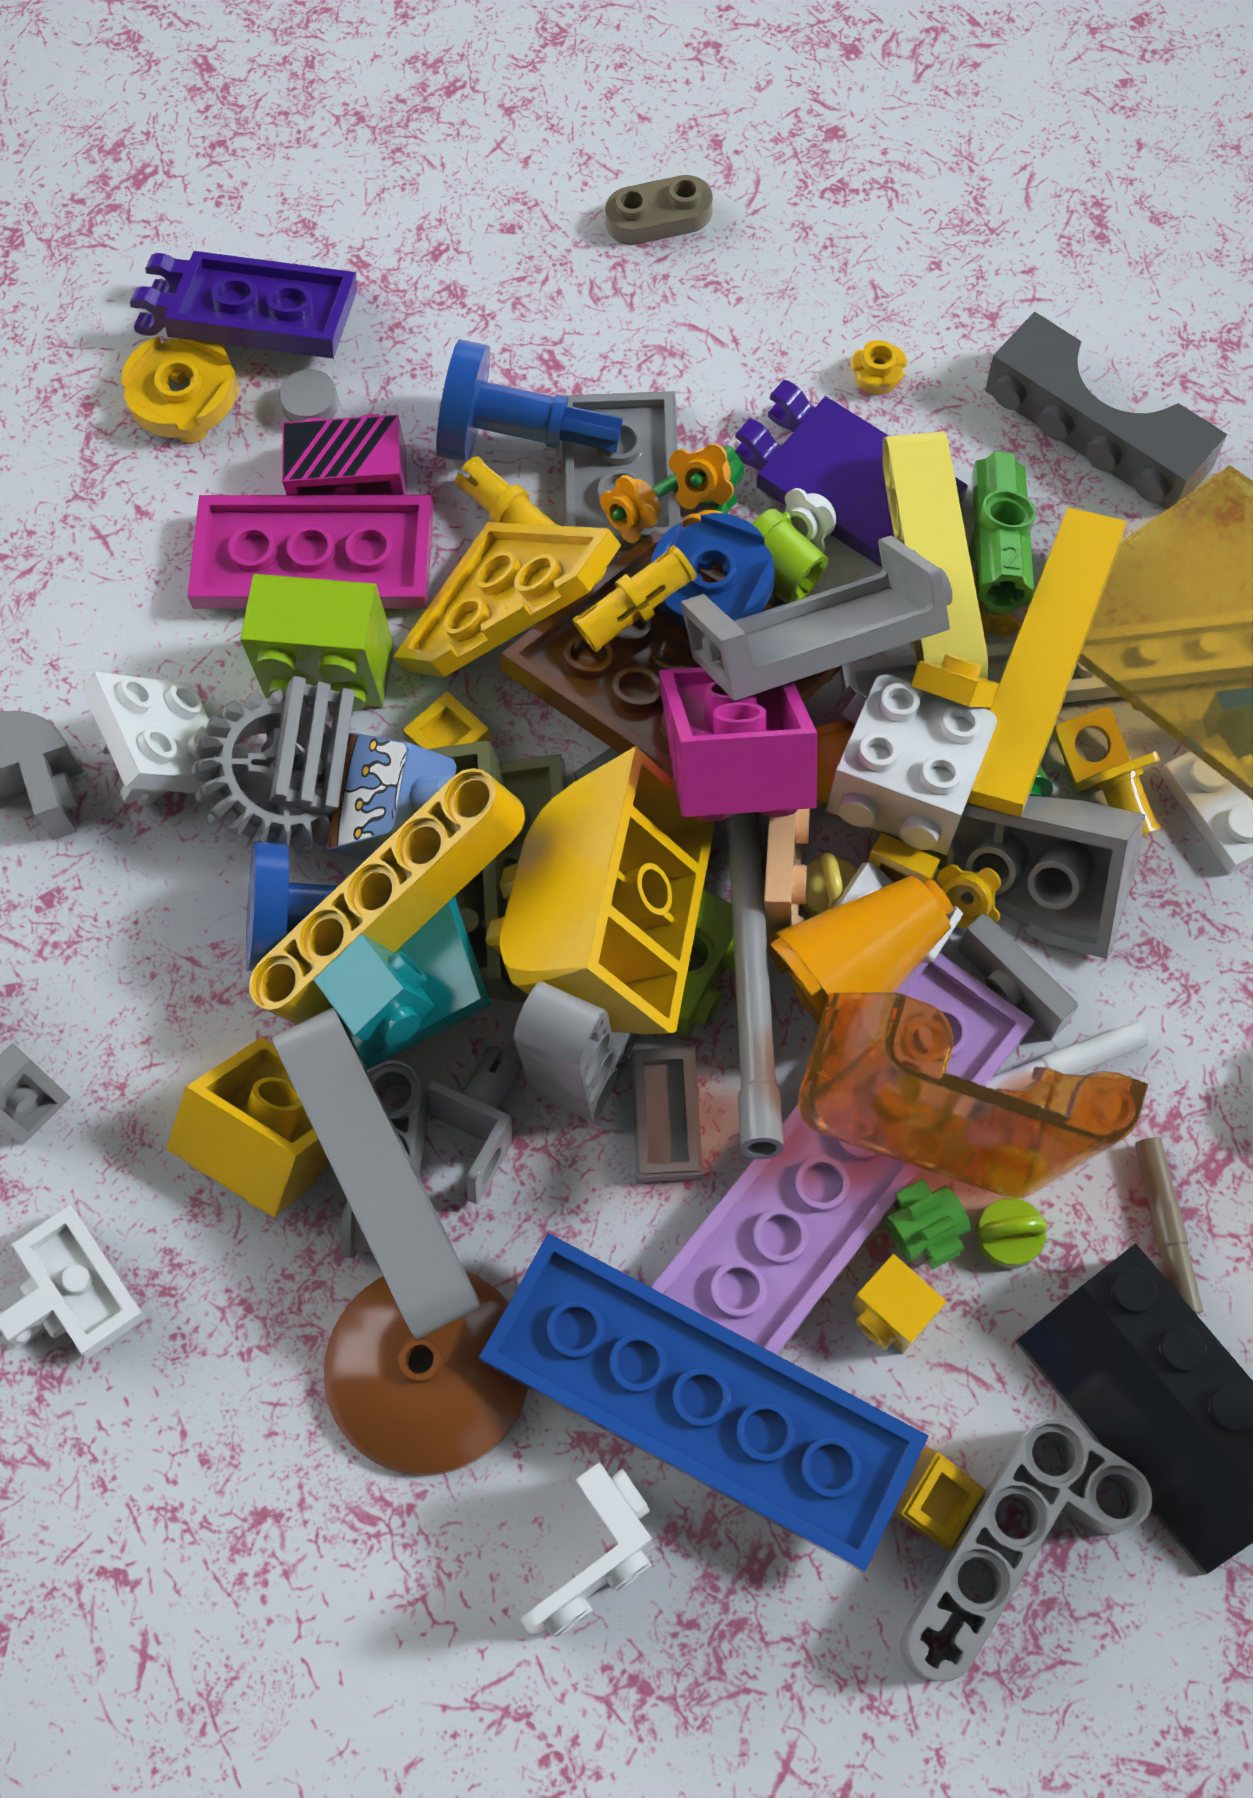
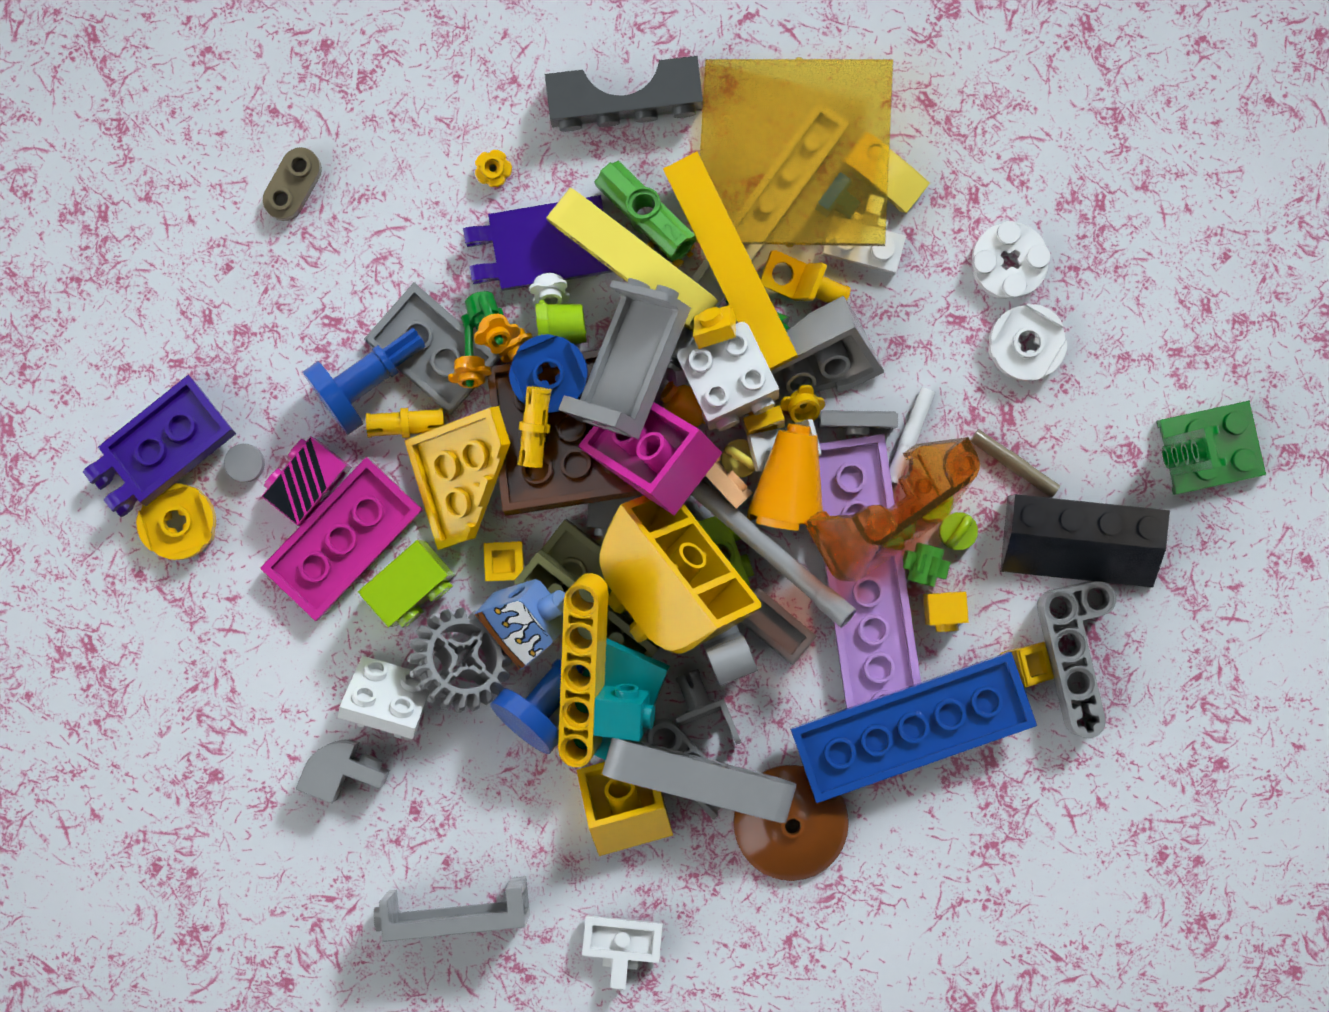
camera: 55 degrees left, 20 degrees up
light grey tile [270,676,355,815] -> none
white bracket [520,1462,656,1637] -> none

